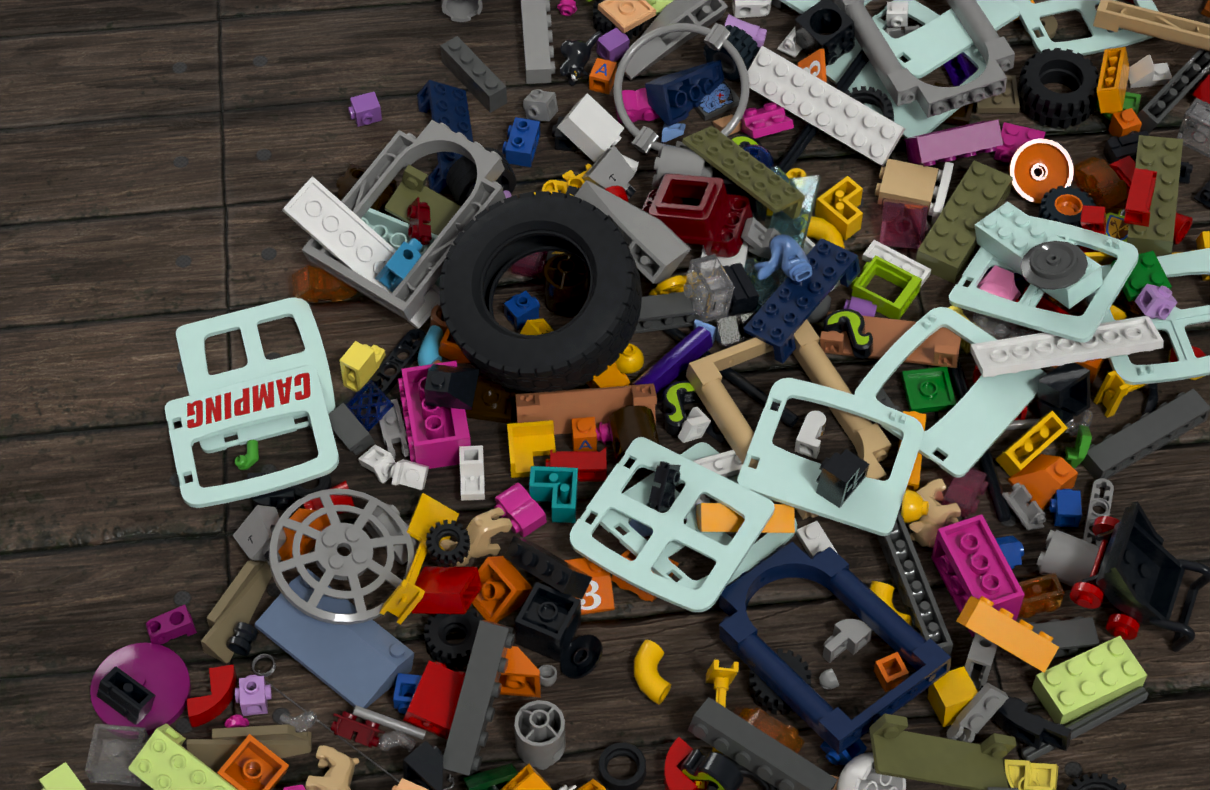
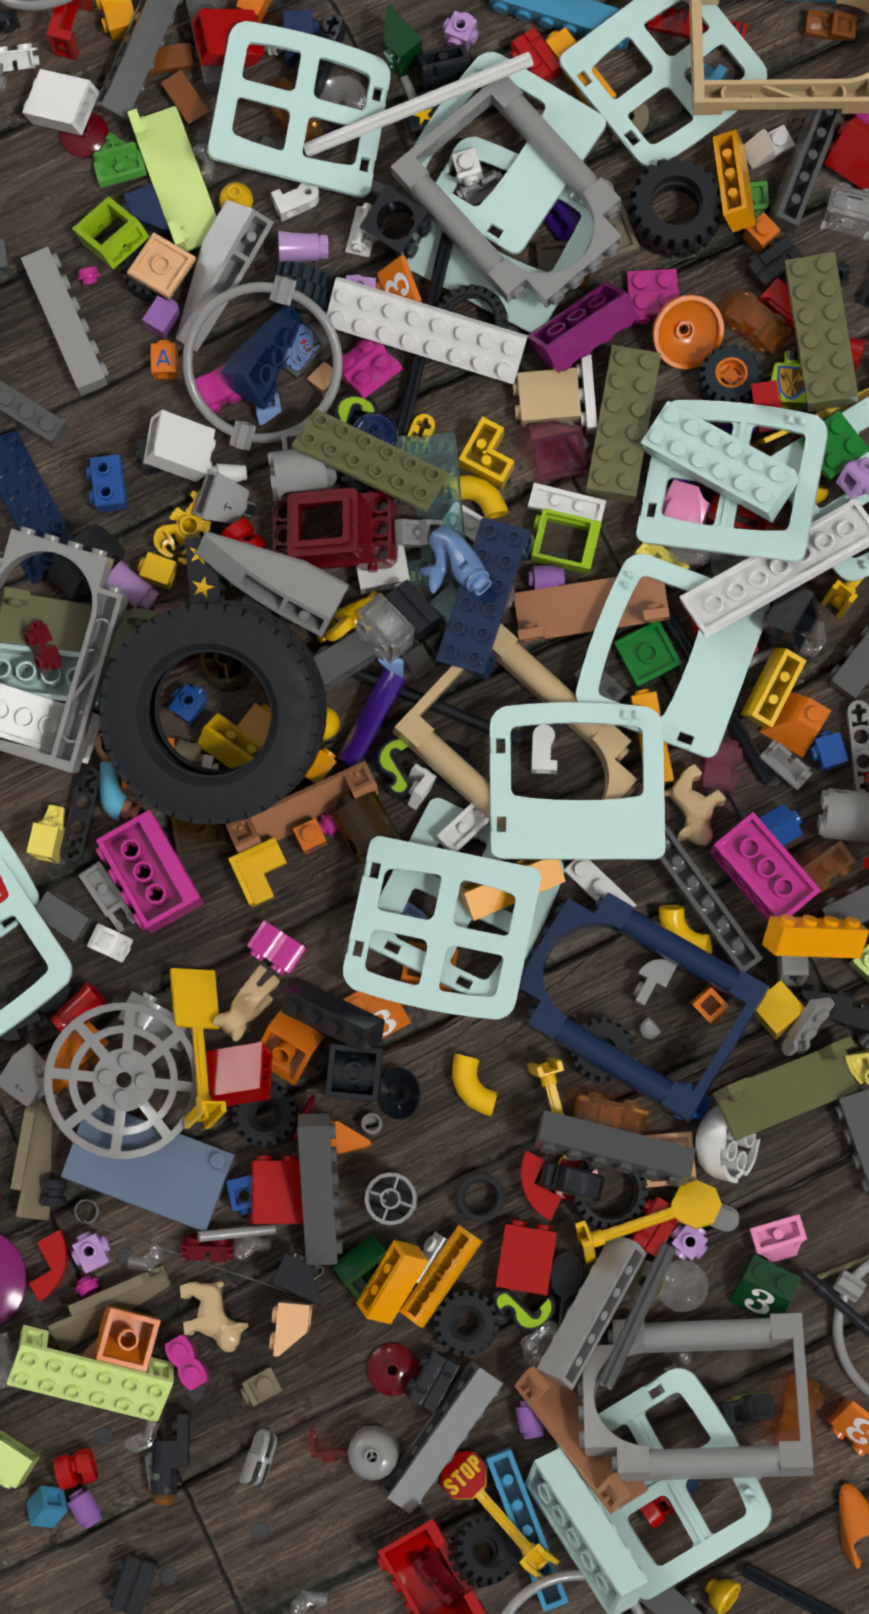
camera: 15 degrees left, 25 degrees up
clear blue window [346,379,394,432] -> none
dark azure torso [375,238,422,292] -> none
white bracket [390,459,429,490] -> none
black slope [424,364,480,410] -> none
black tyre [426,520,470,567] -> none
white brick [459,446,485,501] -> none
light grey brick [523,89,558,121] -> none
teal brick [529,466,578,523] -> none
red window [546,447,607,482] -> none
black animal [560,31,602,86] -> none
black hinge [648,461,681,512] -> none
black brick [816,449,870,508] -> none
black animal [824,309,873,359] -> none
yellow brick [901,490,929,523] -> none
dark grey piece [1020,241,1088,290] -> none
bright green slope [1065,425,1092,469] -> none
red window [1124,168,1157,227] -> none

